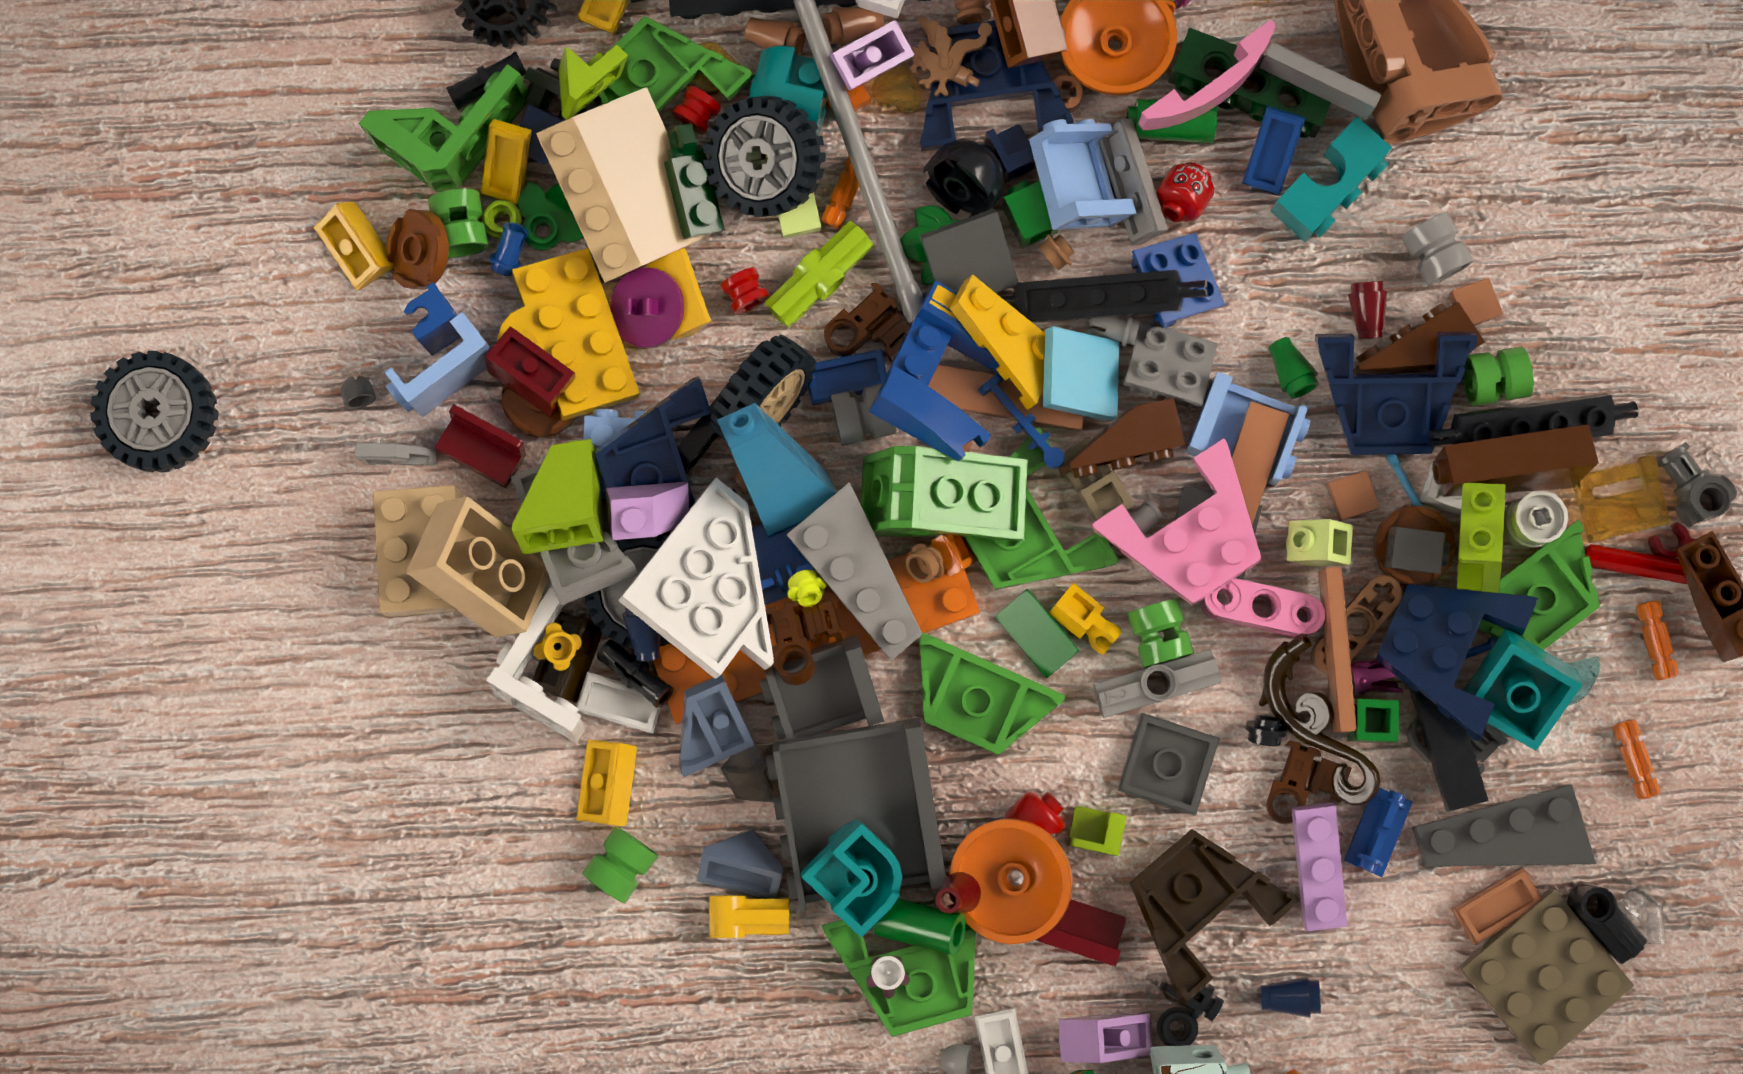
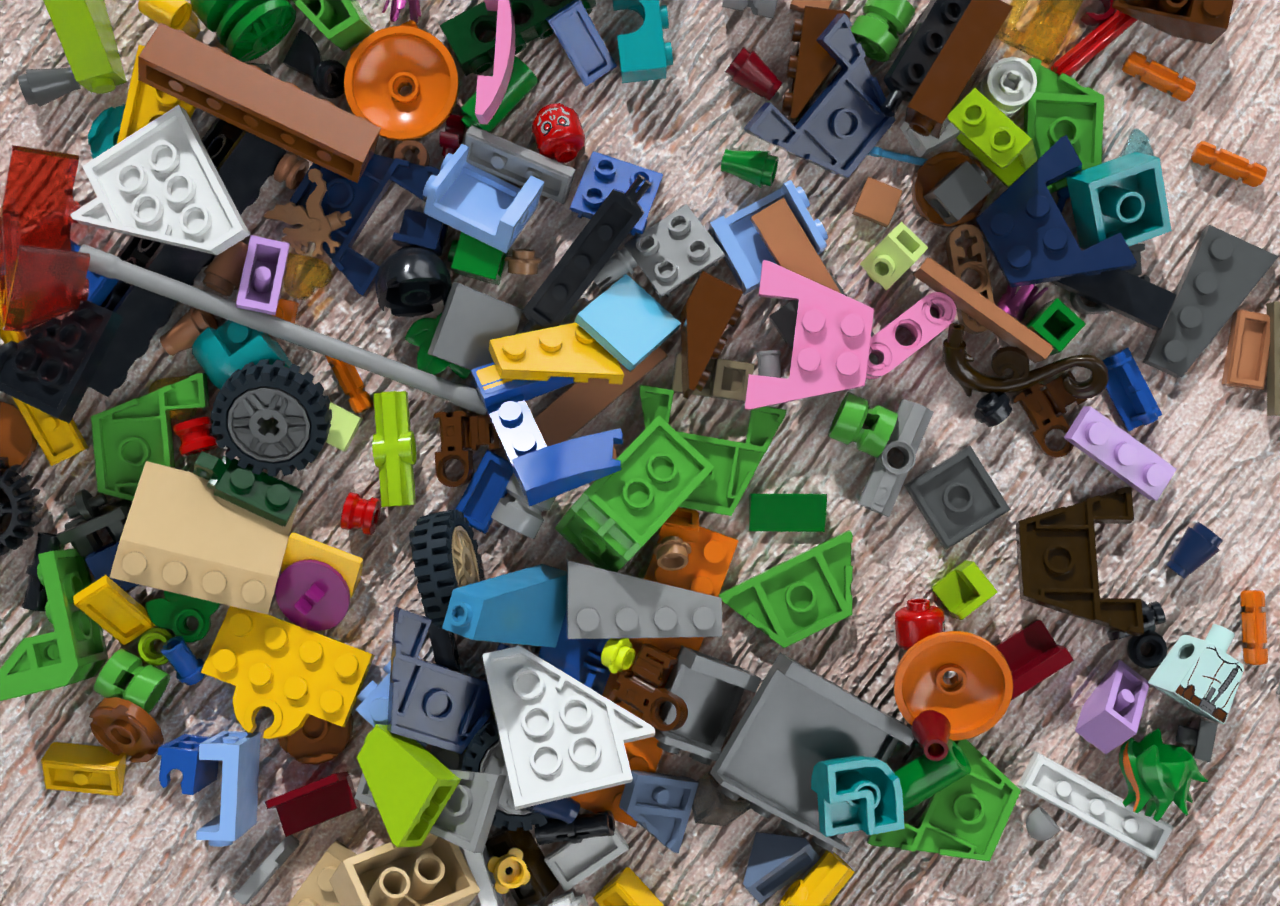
camera: 45 degrees left, 5 degrees up
dark grey hinge [341,376,376,409] -> none
dark red panel [485,326,576,418] -> none
lime slope [559,45,628,120] -> none
lavender slope [606,482,689,540] -> none
white piece [866,955,910,999] -> none
blue piece [978,374,1065,469] -> none
yellow plate [1049,582,1122,655] -> none
none -> dark red piece [439,114,465,160]

